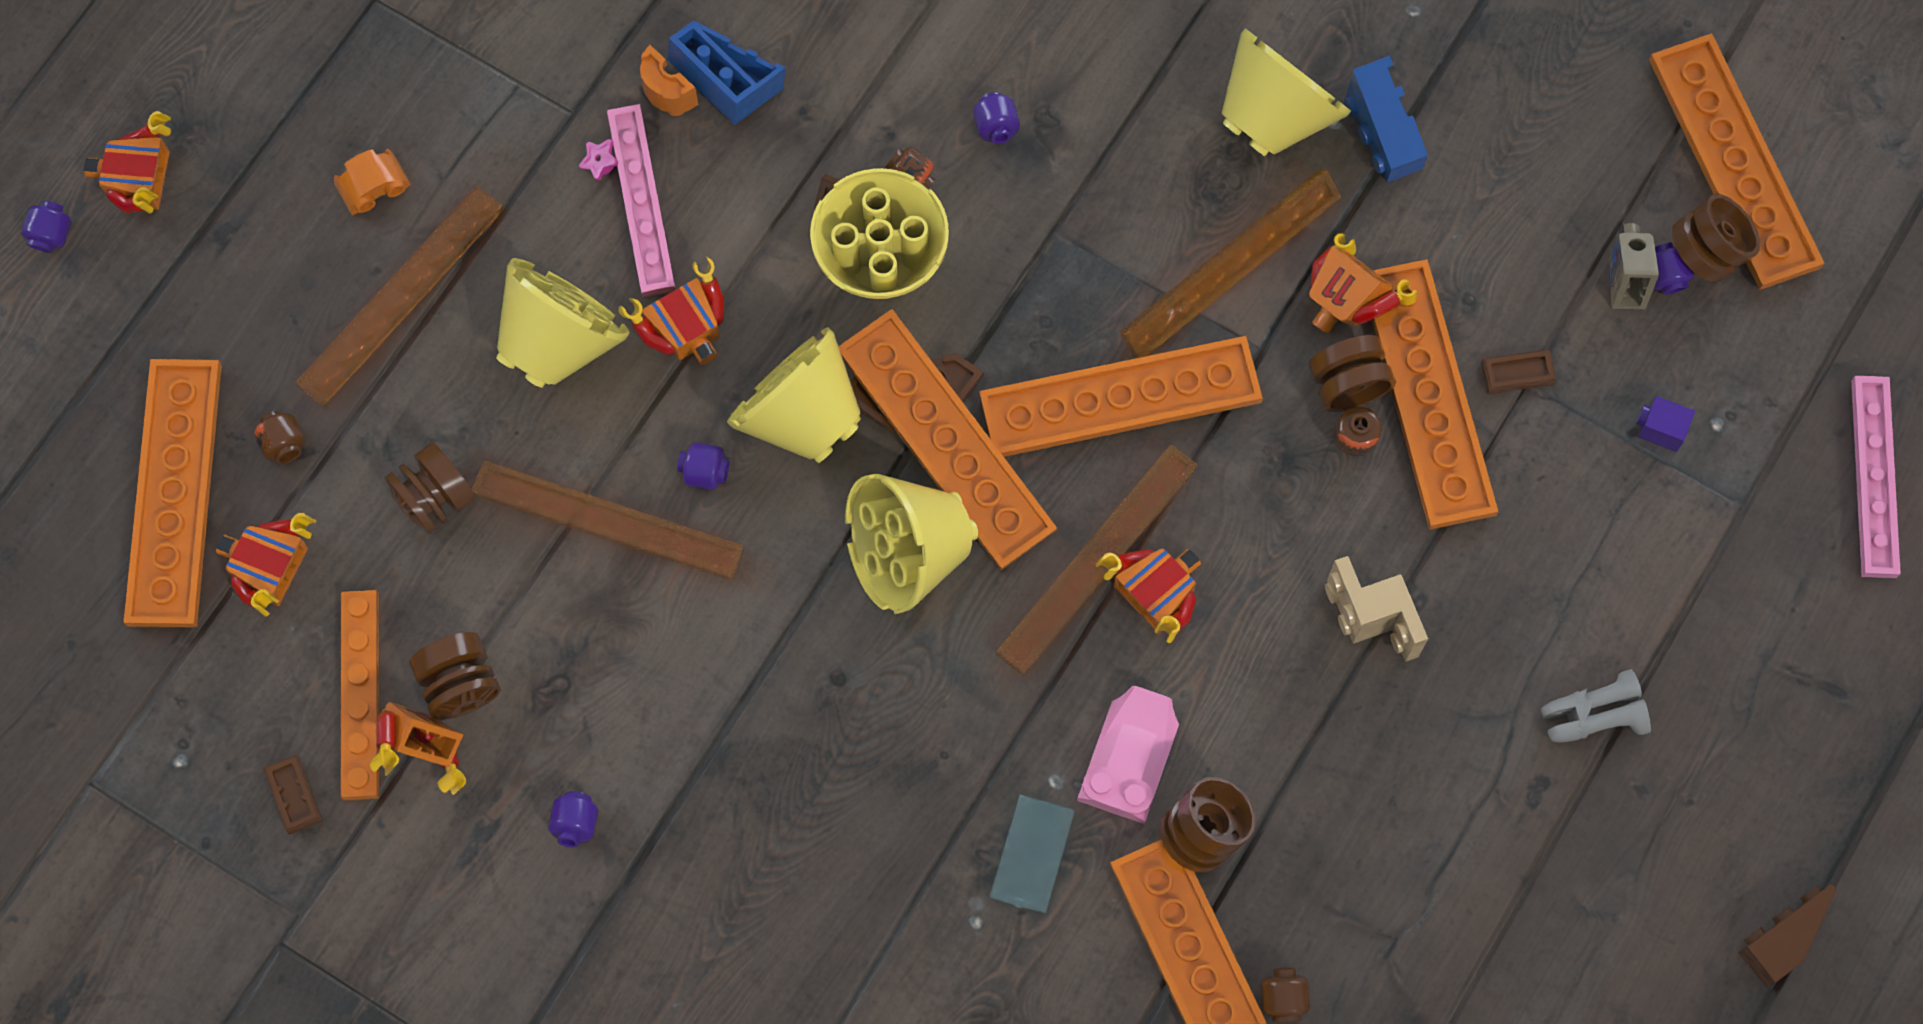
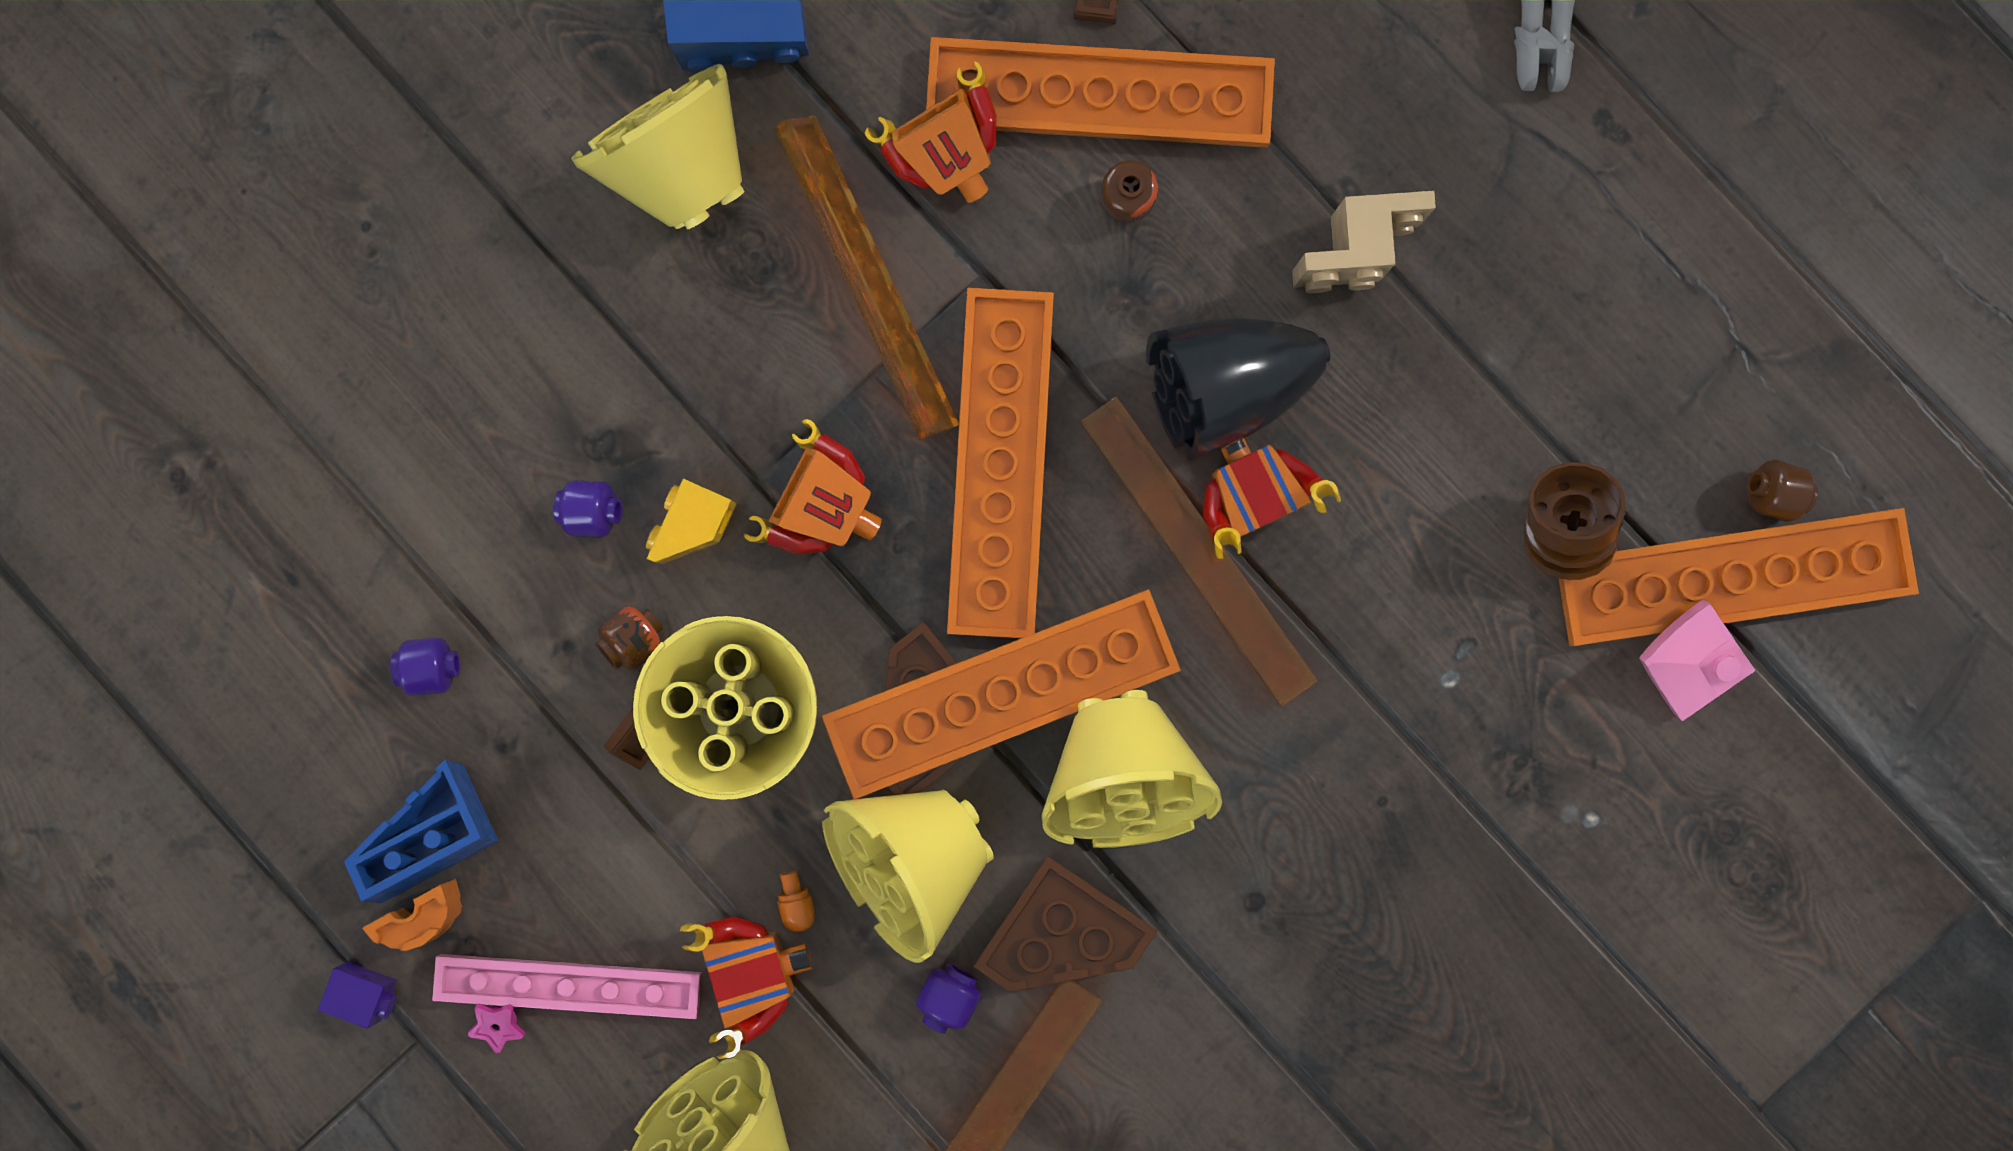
camera: 75 degrees left, 15 degrees up
clear light blue piece [990,795,1075,914] -> none
bright pink slope [1077,686,1179,824] -> none
reddish brown wheel [1308,335,1396,412] -> none
none -> dark purple brick [318,962,397,1029]
none -> dark purple head [390,638,461,696]
none -> yellow slope [646,479,737,564]
none -> torso [744,419,882,555]
none -> orange cylinder [777,870,815,933]
none -> reddish brown plate [973,856,1158,992]
none -> black cylinder [1146,318,1330,460]
none -> bright pink plate [1639,599,1755,721]

